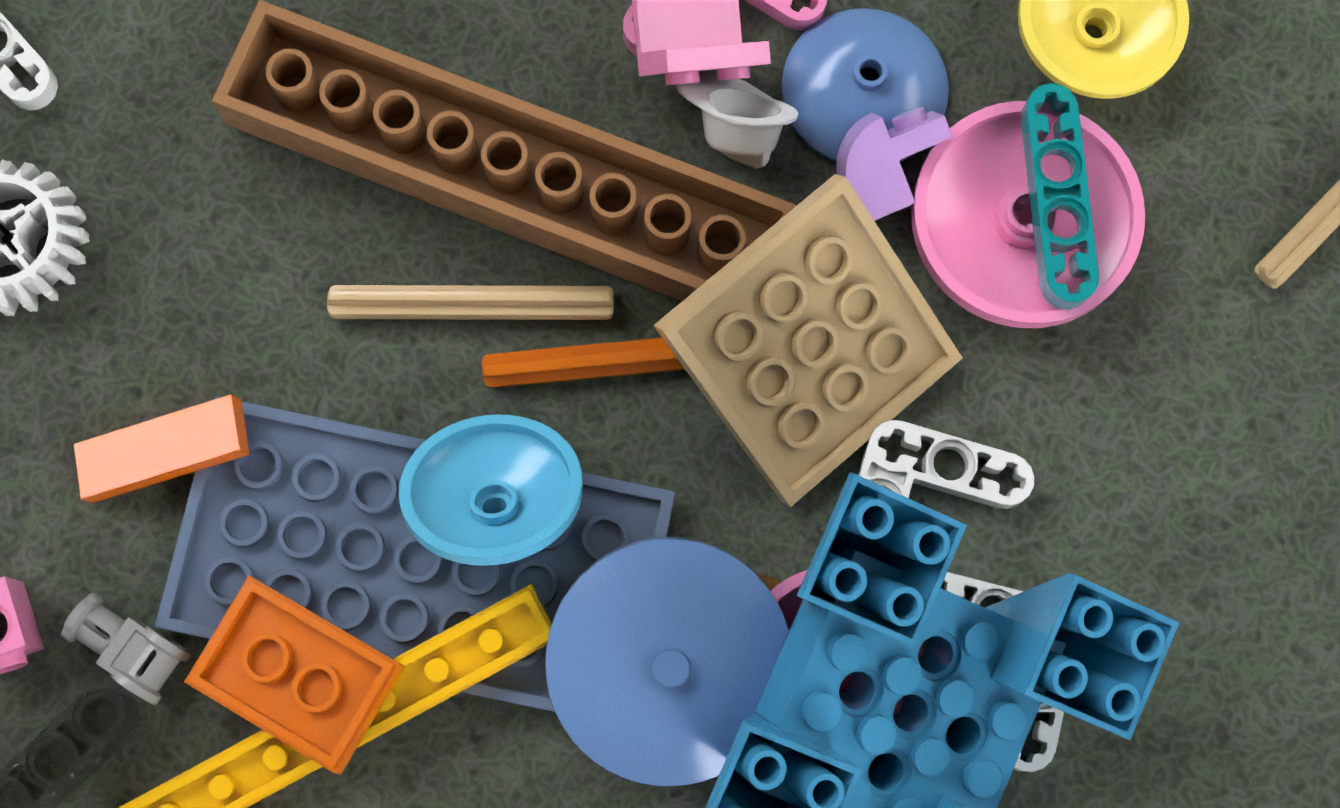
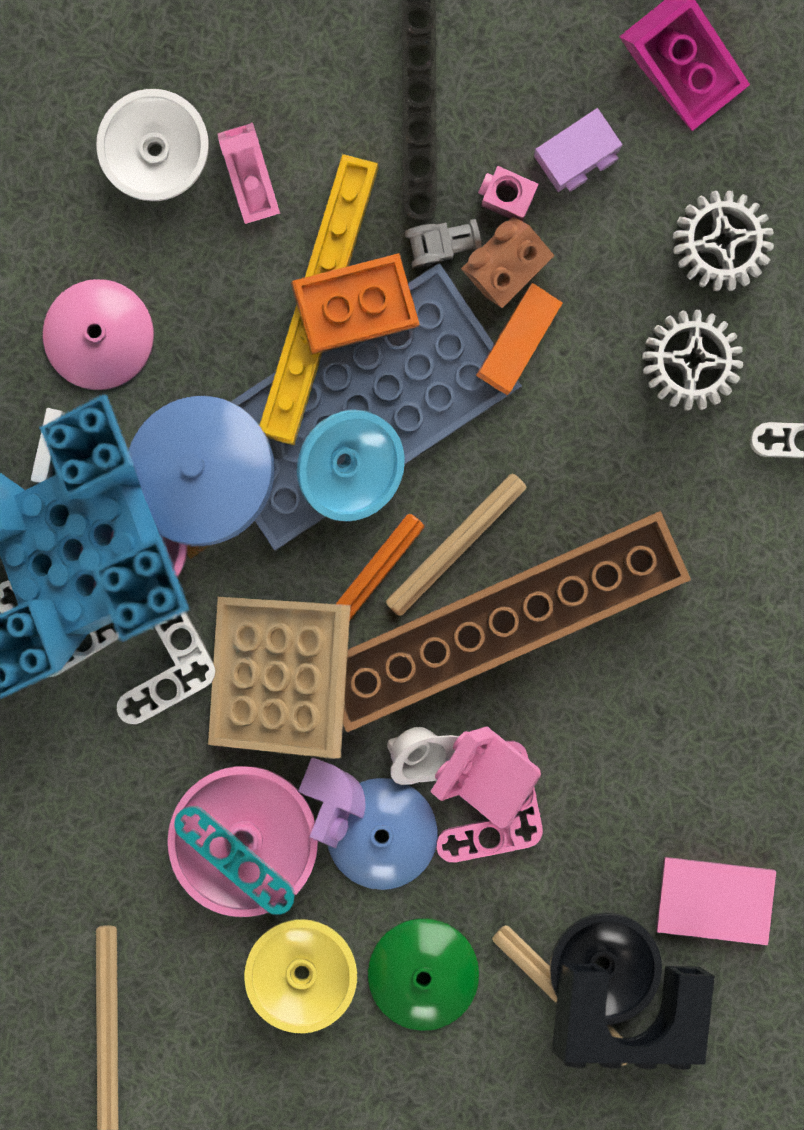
camera: 140 degrees right, 10 degrees up
none -> nougat brick [461,216,554,308]

